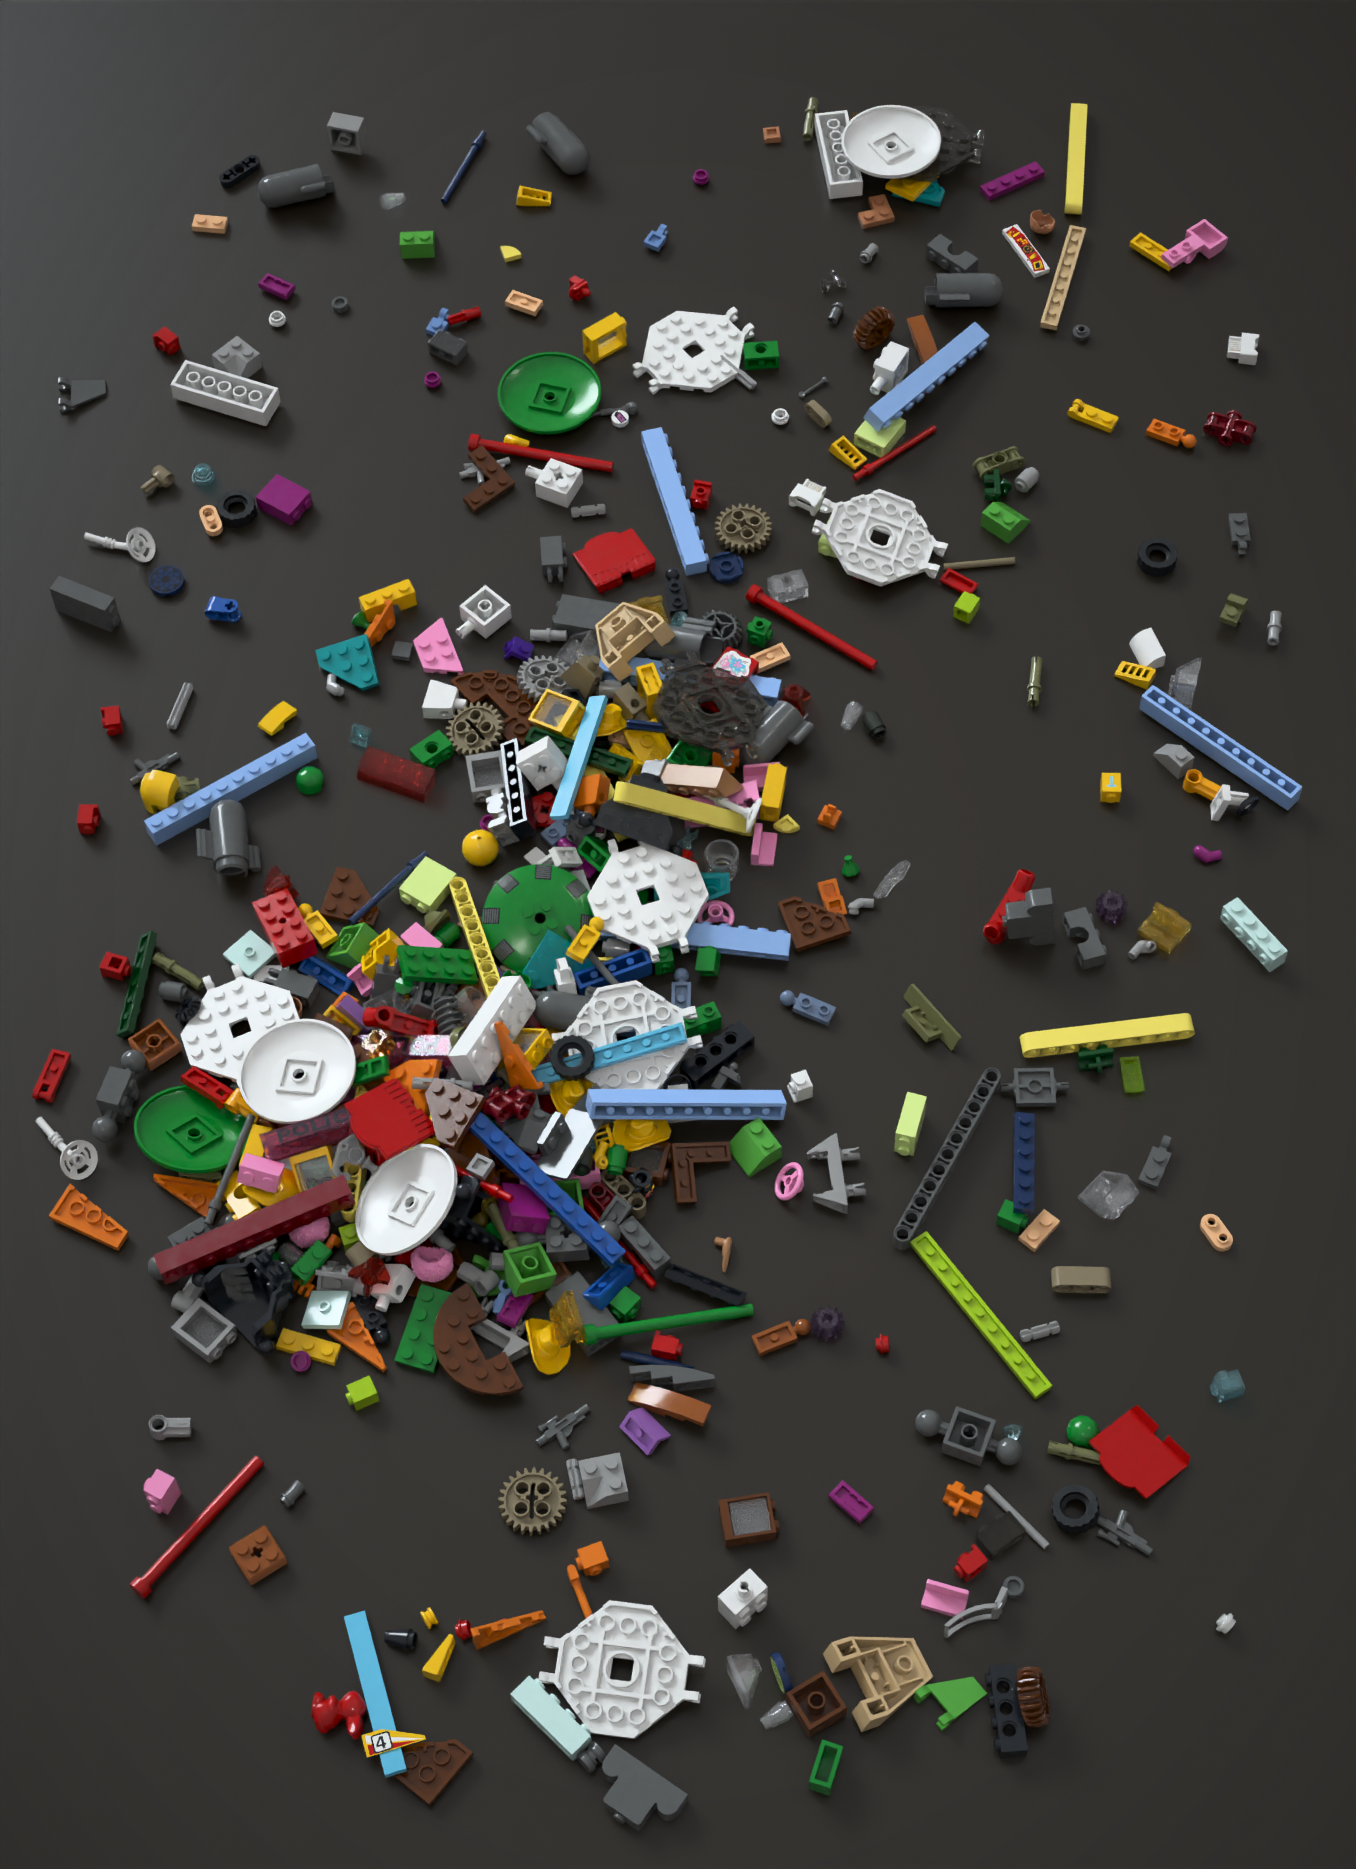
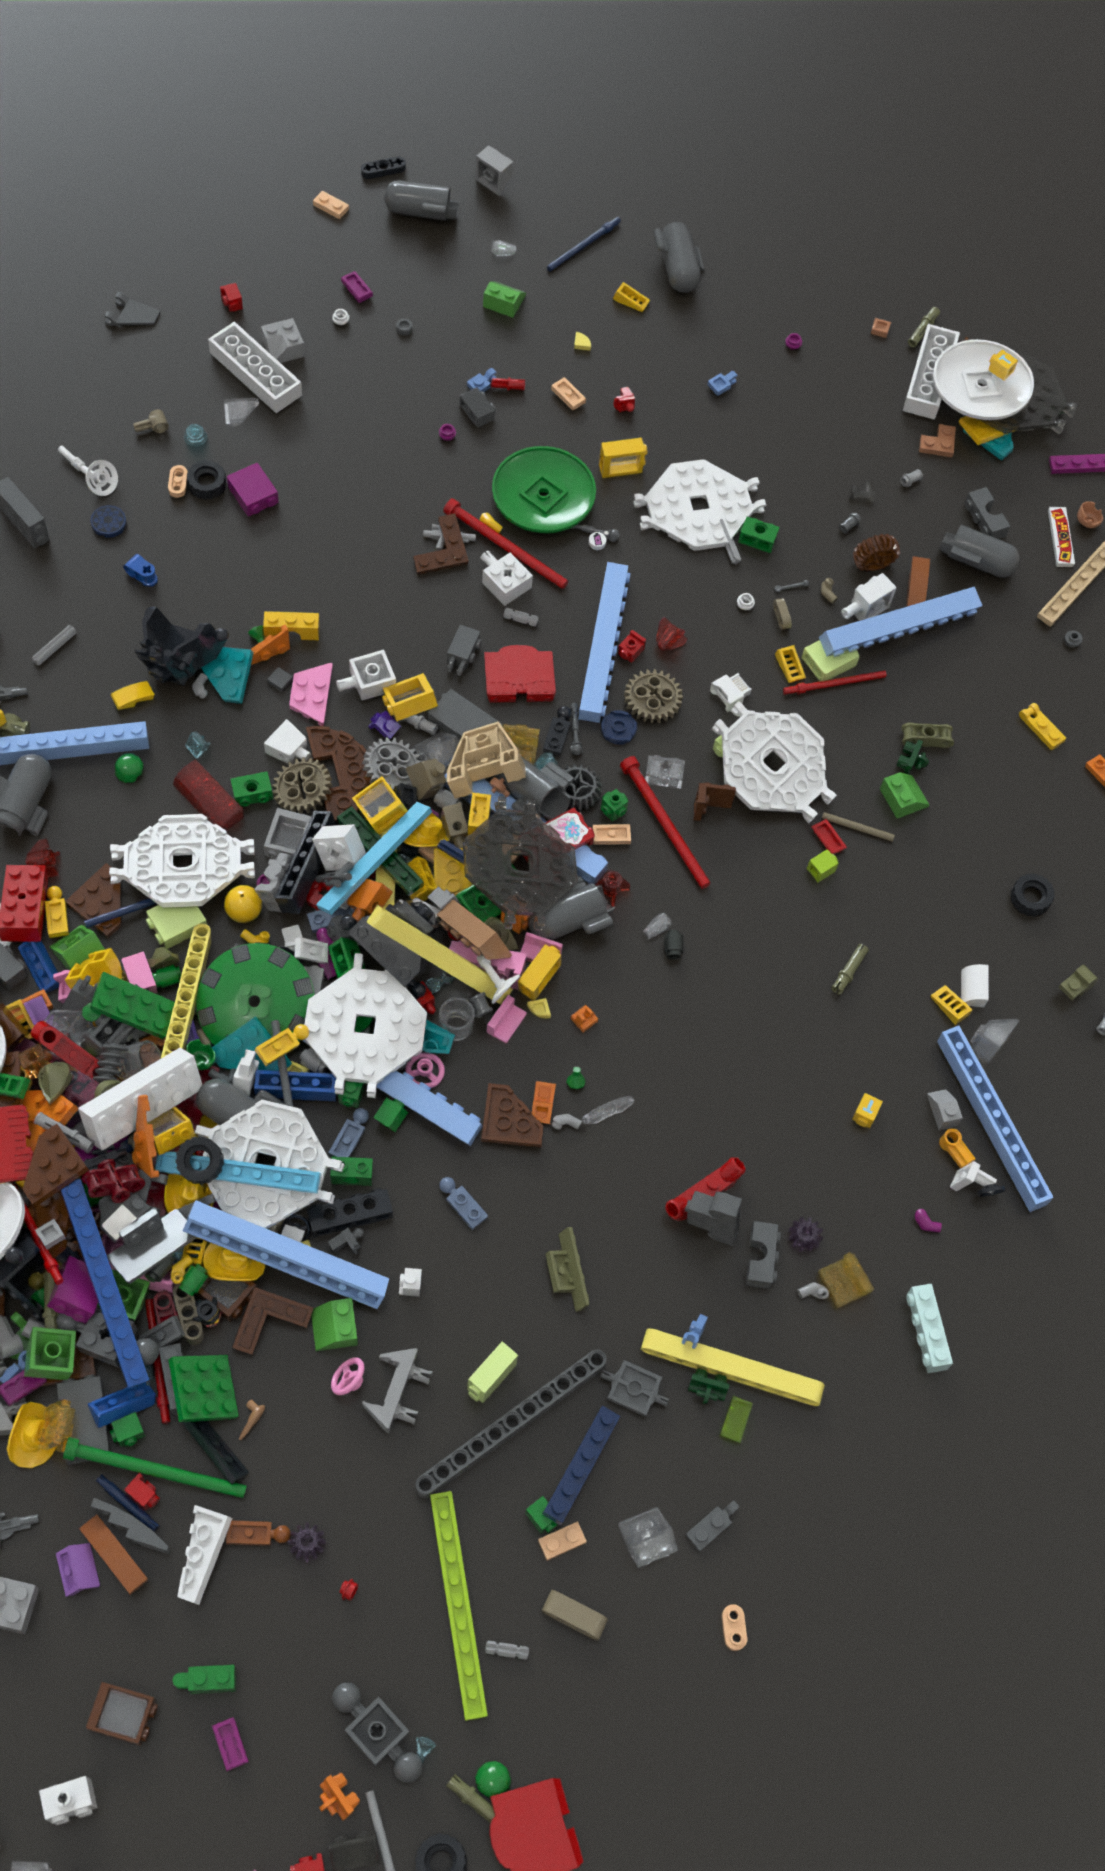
camera: 15 degrees right, 5 degrees up
light grey brick [1014,467,1040,492] -> none
clear light blue brick [1210,1369,1245,1402] -> none
none -> olive piece [38,1062,72,1104]
none -> white plate [109,814,255,908]
none -> black piece [135,606,229,686]
none -> green plate [168,1355,239,1422]
none -> green brick [173,1665,236,1694]
none -> white wing [177,1505,232,1605]
none -> clear slope [224,397,259,426]
none -> yellow arm [240,929,270,944]
none -> dark grey piece [315,861,354,887]
none -> yellow window [382,673,438,721]
none -> dark grey connector [469,992,493,1018]
none -> nougat piece [489,777,510,797]
none -> dark grey piece [570,703,583,755]
none -> clear red brick [656,617,688,651]
none -> medium blue plate [682,1314,708,1349]
none -> reddish brown bracket [693,782,736,821]
none -> dark tan arm [821,578,838,604]
none -> yellow brick [988,350,1018,381]

